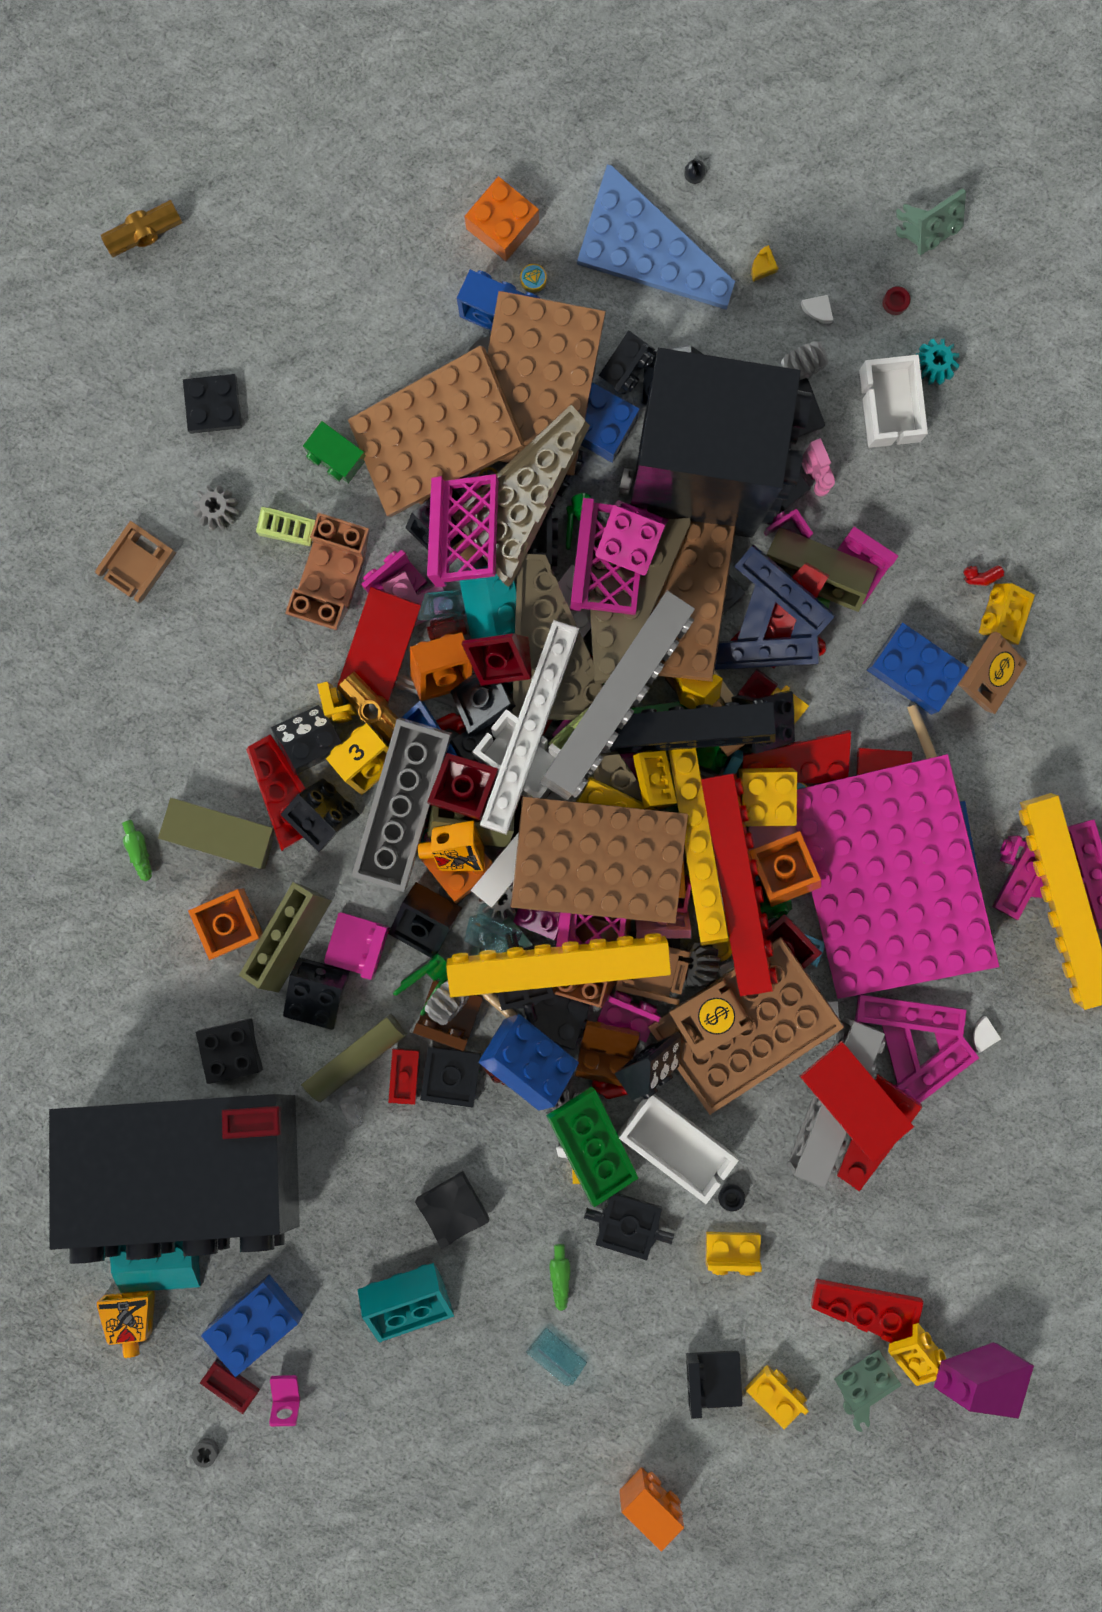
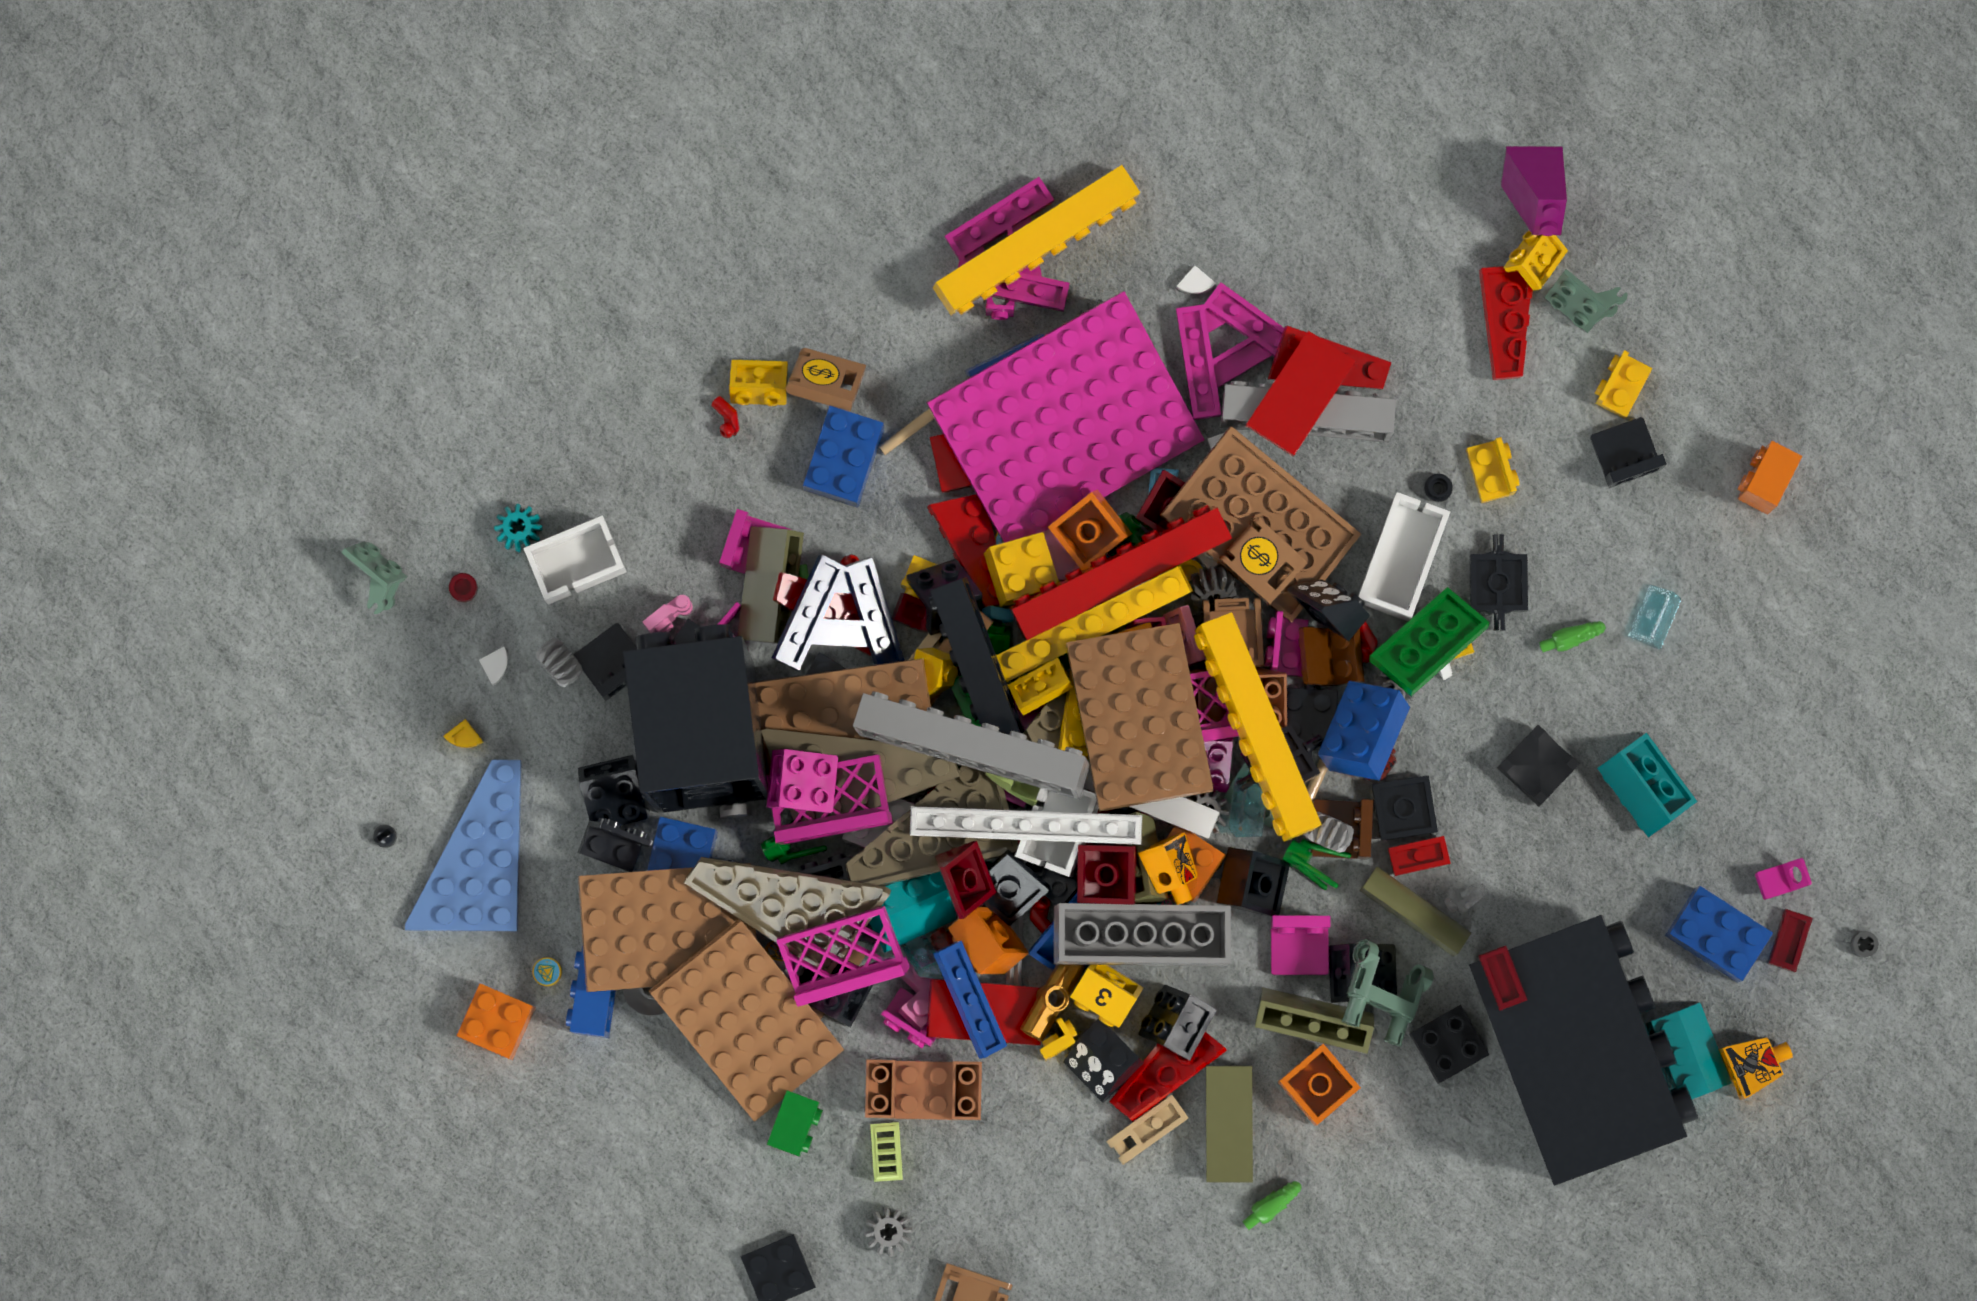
camera: 110 degrees left, 5 degrees down
none -> blue plate [933,941,1007,1059]
none -> tan plate [1106,1095,1188,1165]
none -> sand green connector [1341,939,1434,1046]

